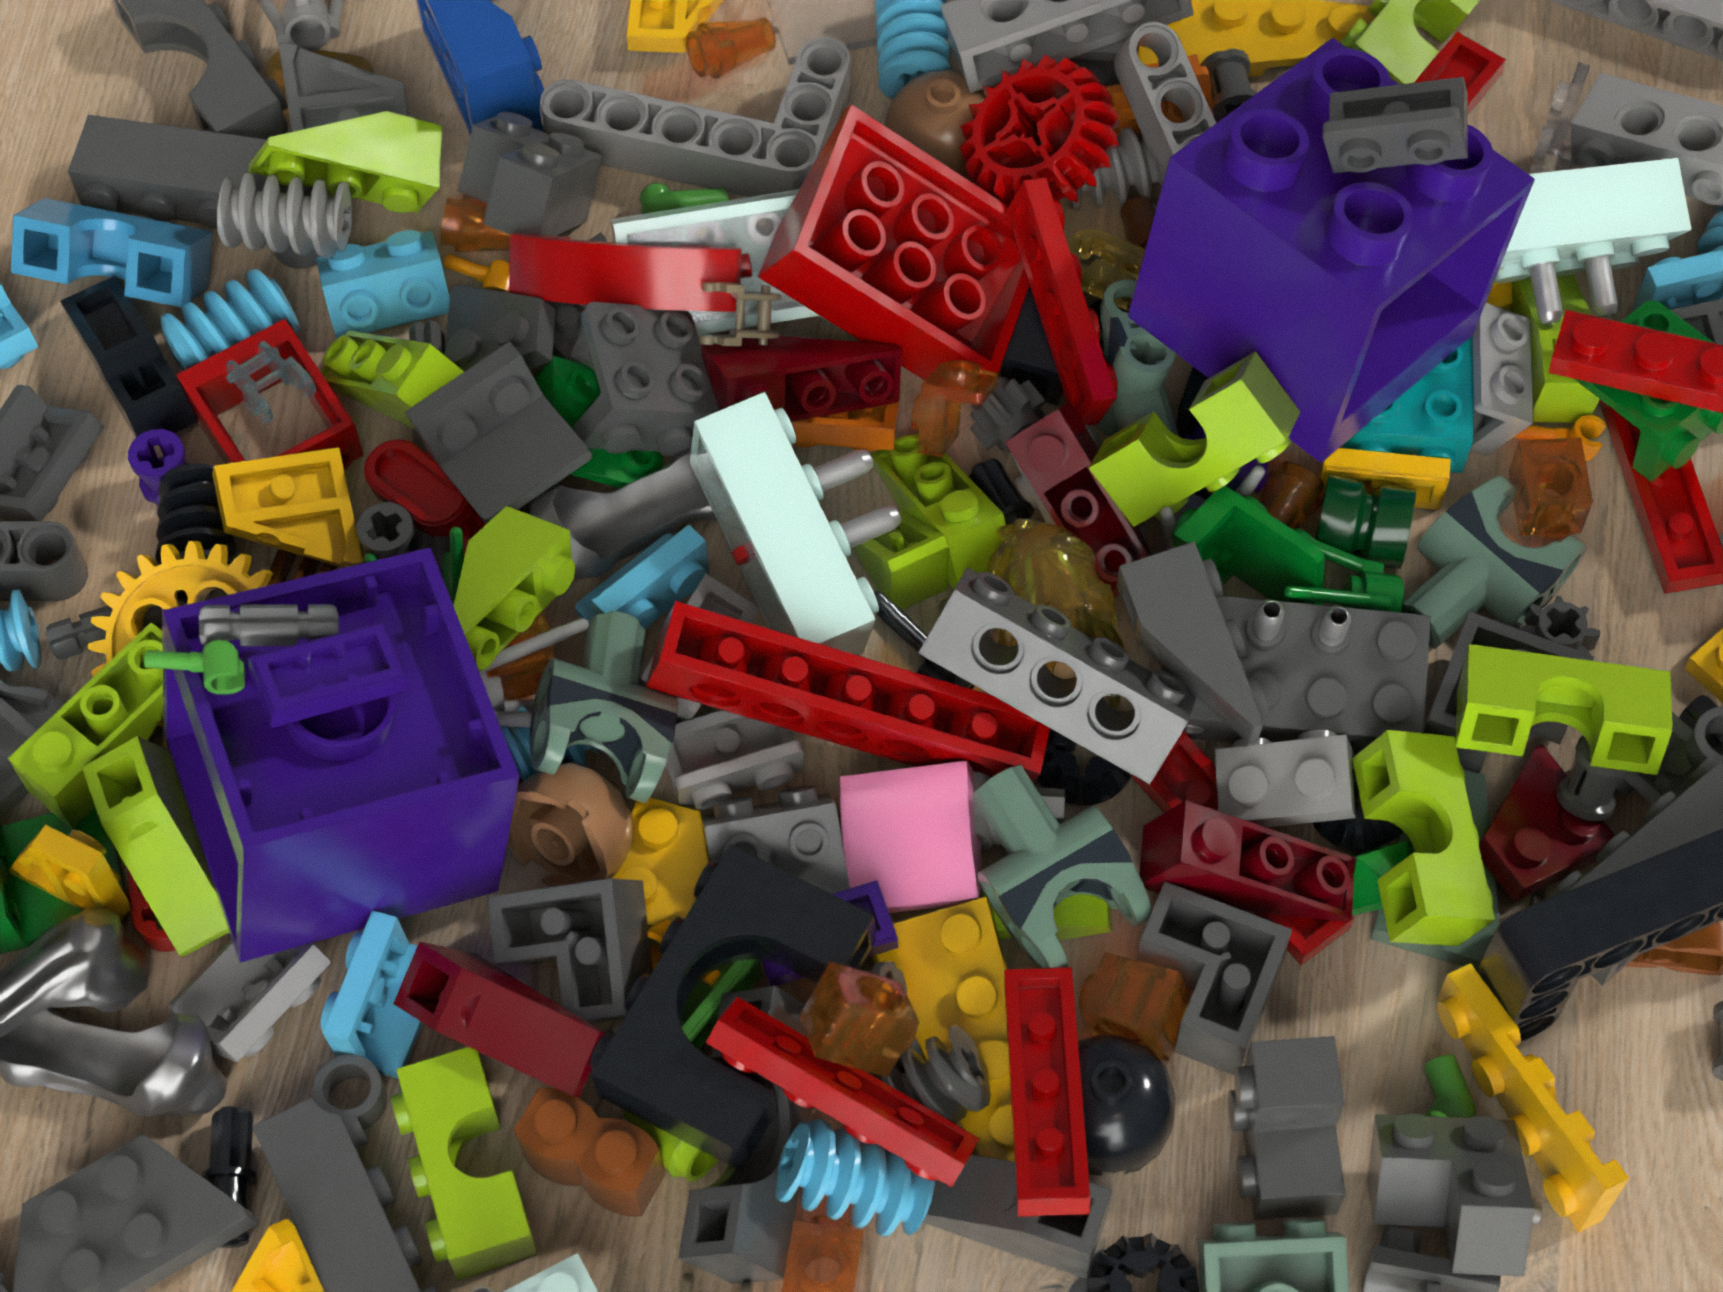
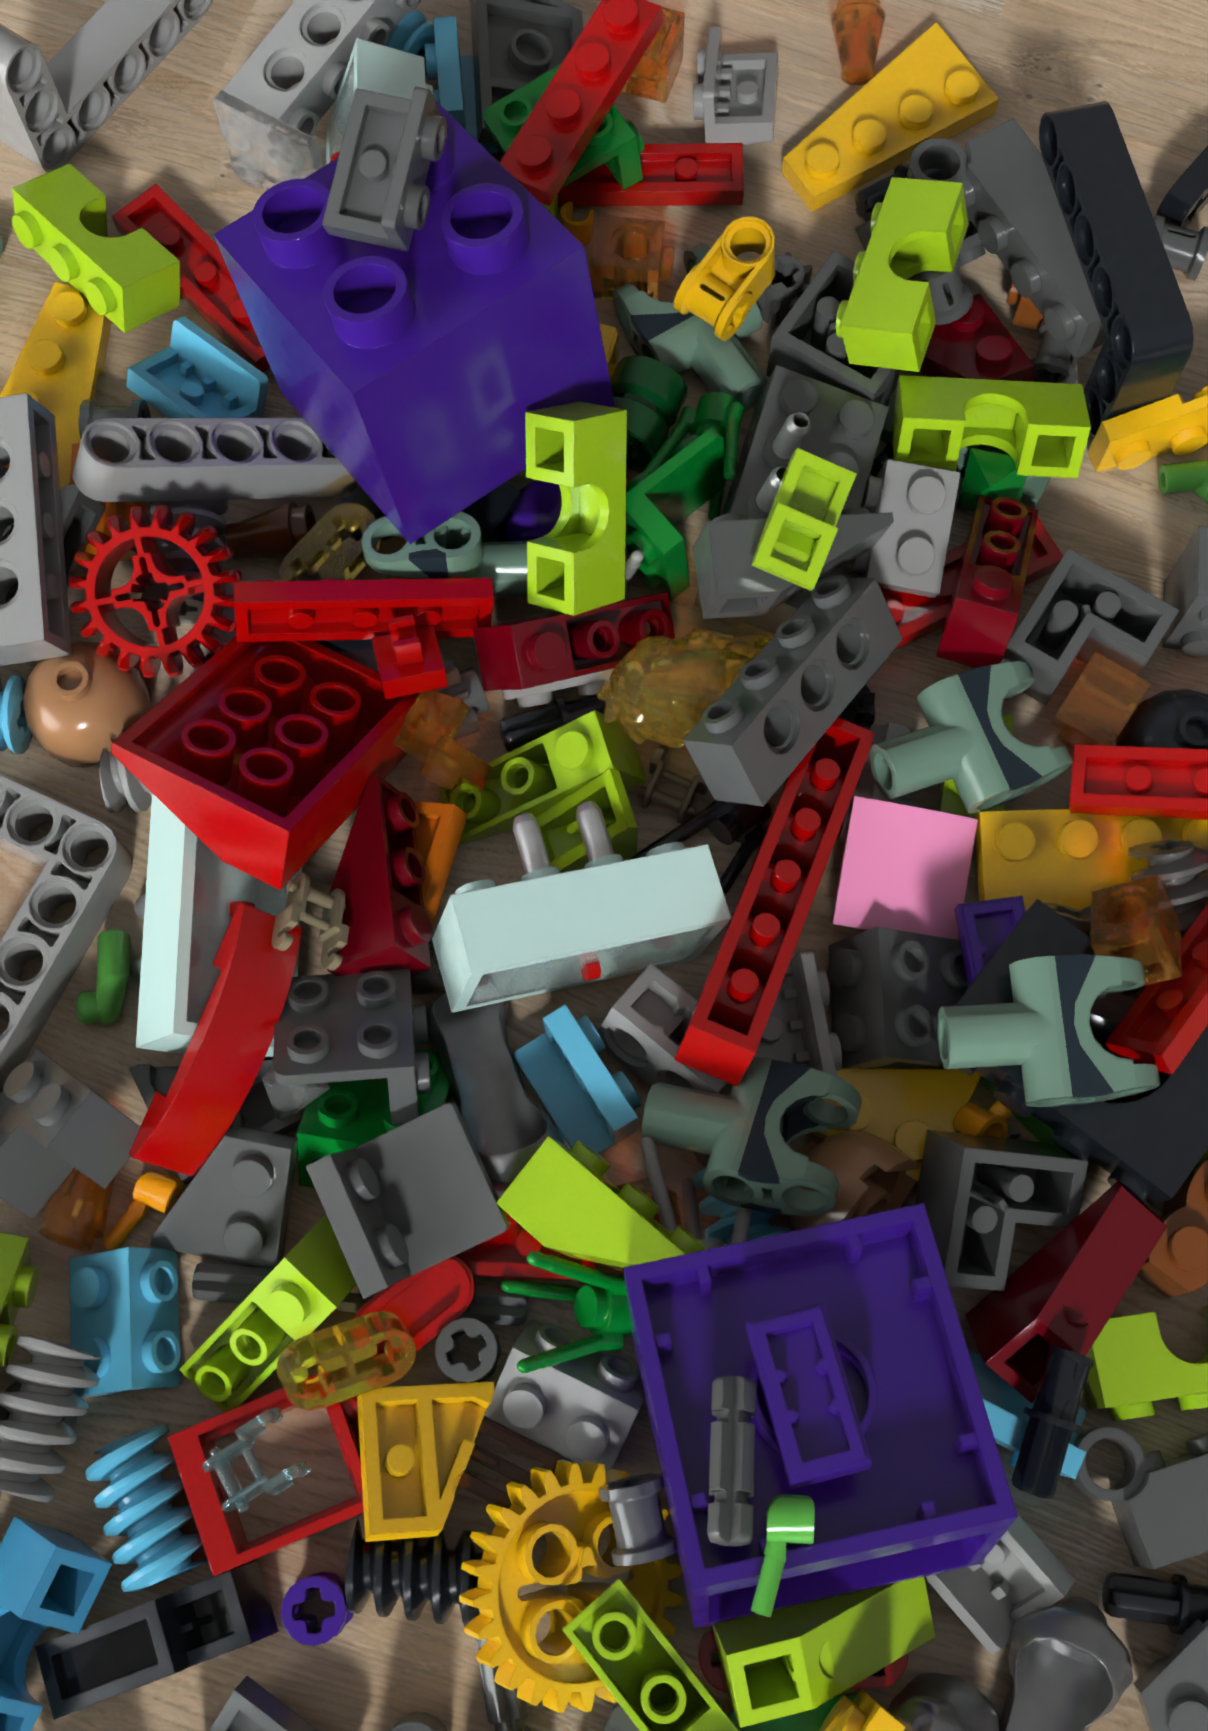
camera: 80 degrees left, 10 degrees up
none -> clear yellow beam [277,1311,416,1411]
none -> red tile [371,614,448,700]
none -> yellow piece [673,216,775,341]
none -> lime slope [751,448,857,591]
none -> sand green connector [937,954,1160,1107]
none -> black axle [1012,1345,1094,1499]

